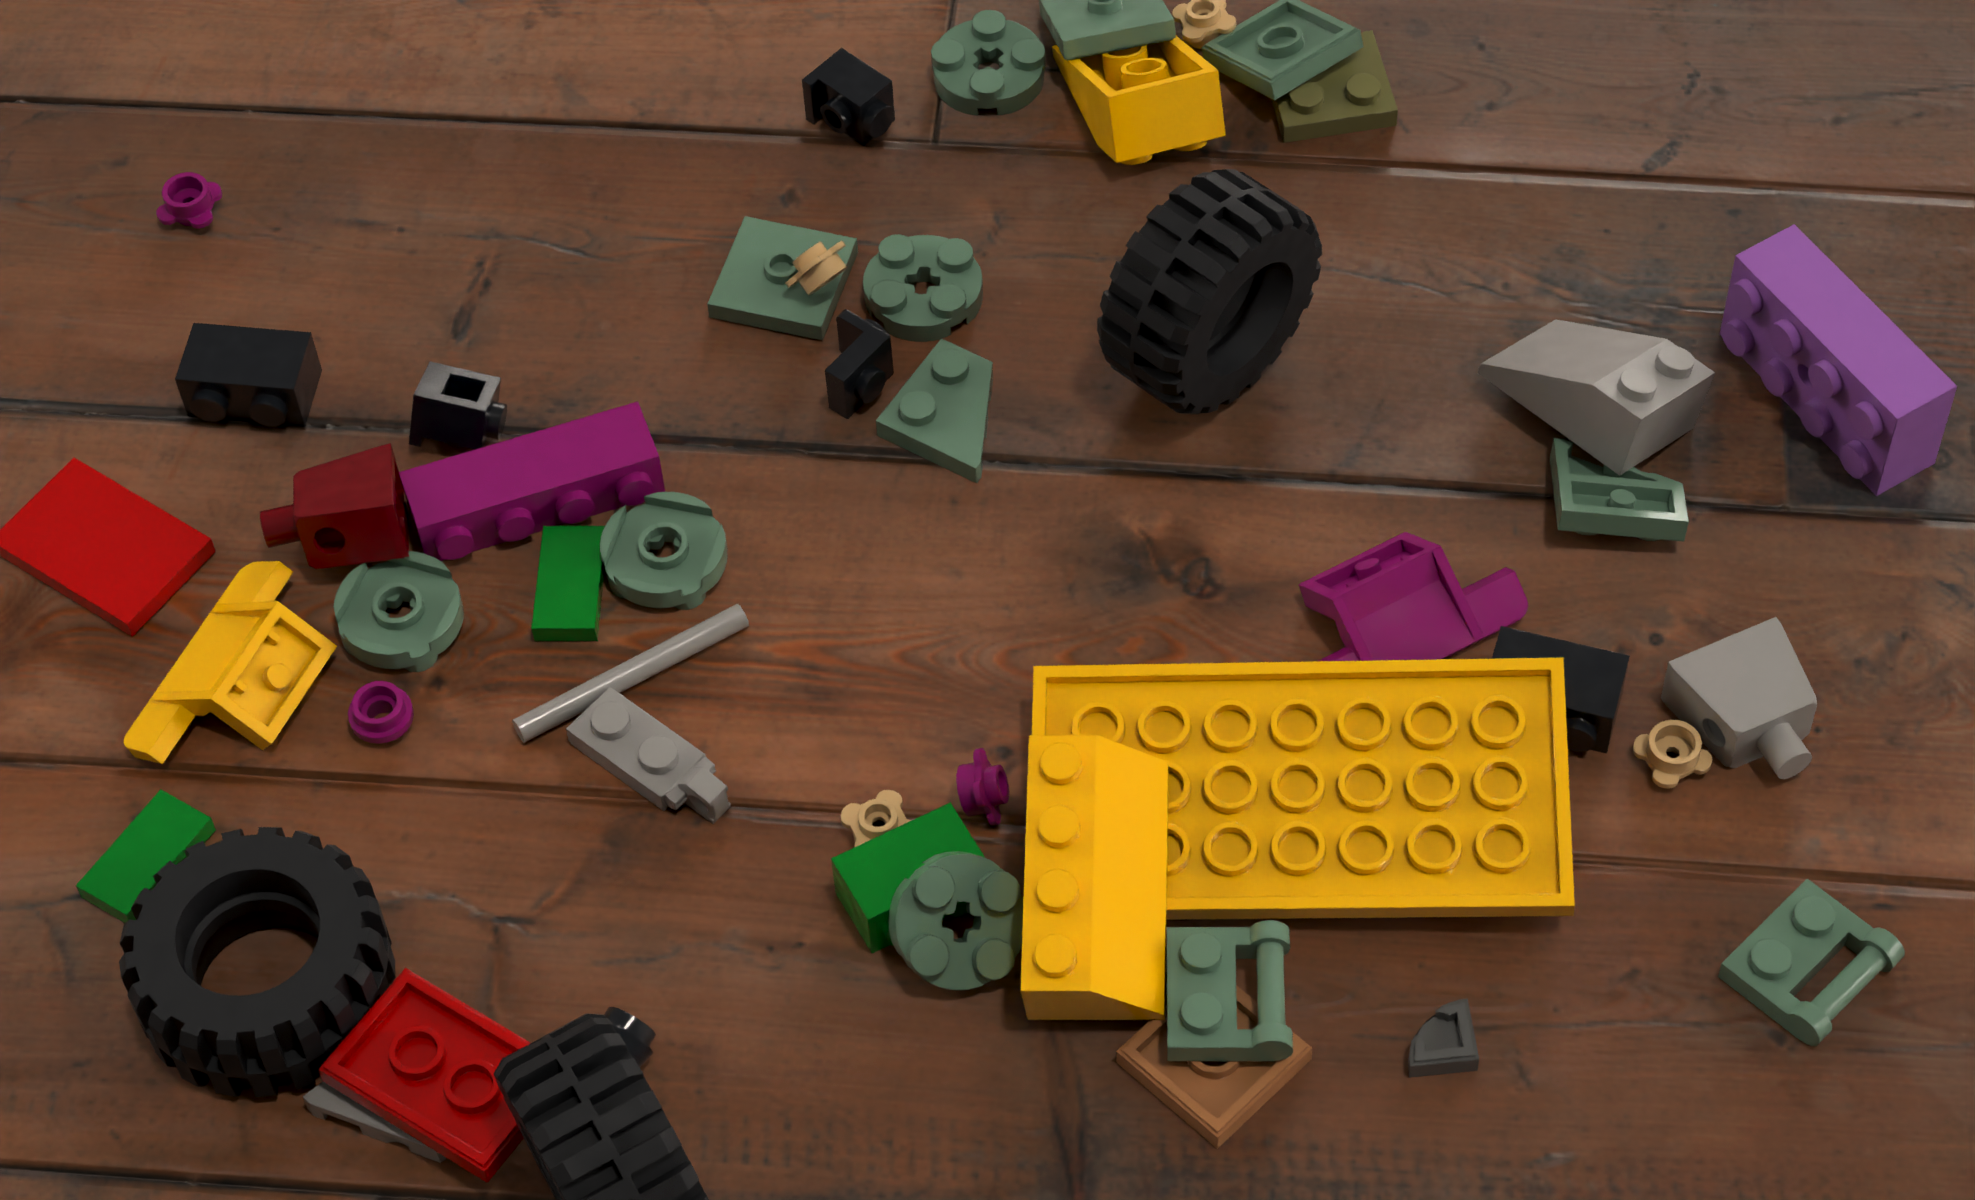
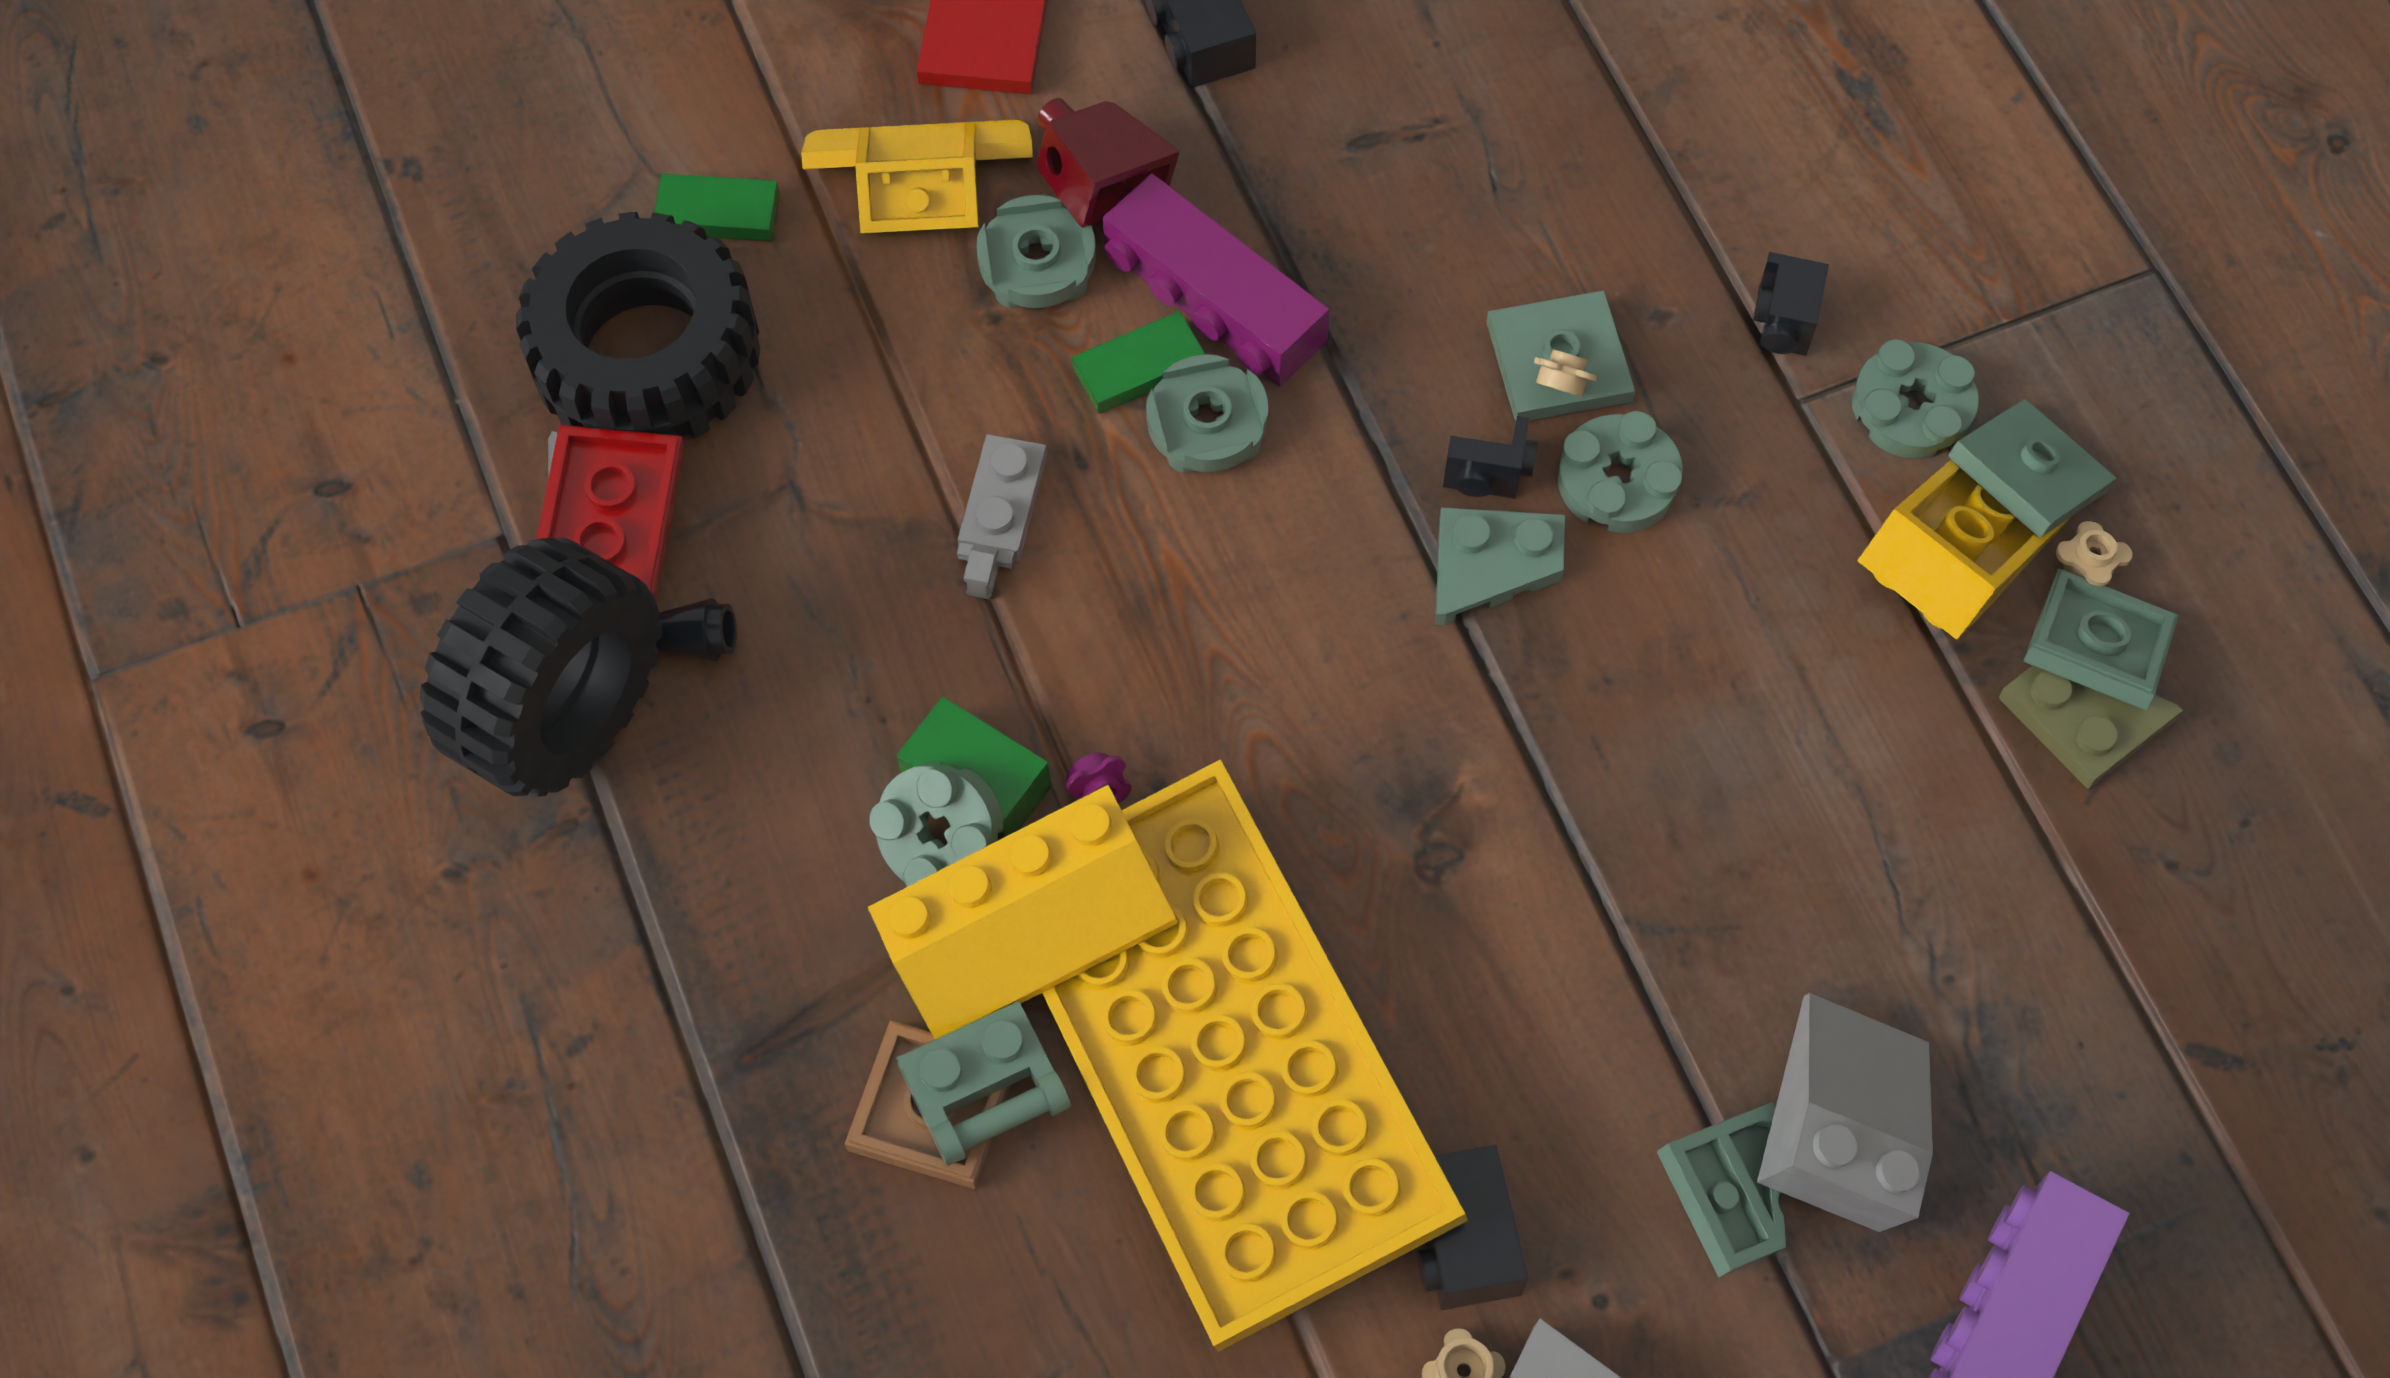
camera: 60 degrees right, 10 degrees up
magenta plate [348,681,414,744] -> none
black brick [409,361,507,449] -> none
light grey bar [512,604,749,743] -> none
tan plate [841,790,911,847] -> none
black tyre [1097,169,1322,414] -> none
magenta plate [1298,532,1528,661] -> none
dark grey tile [1408,998,1479,1078] -> none

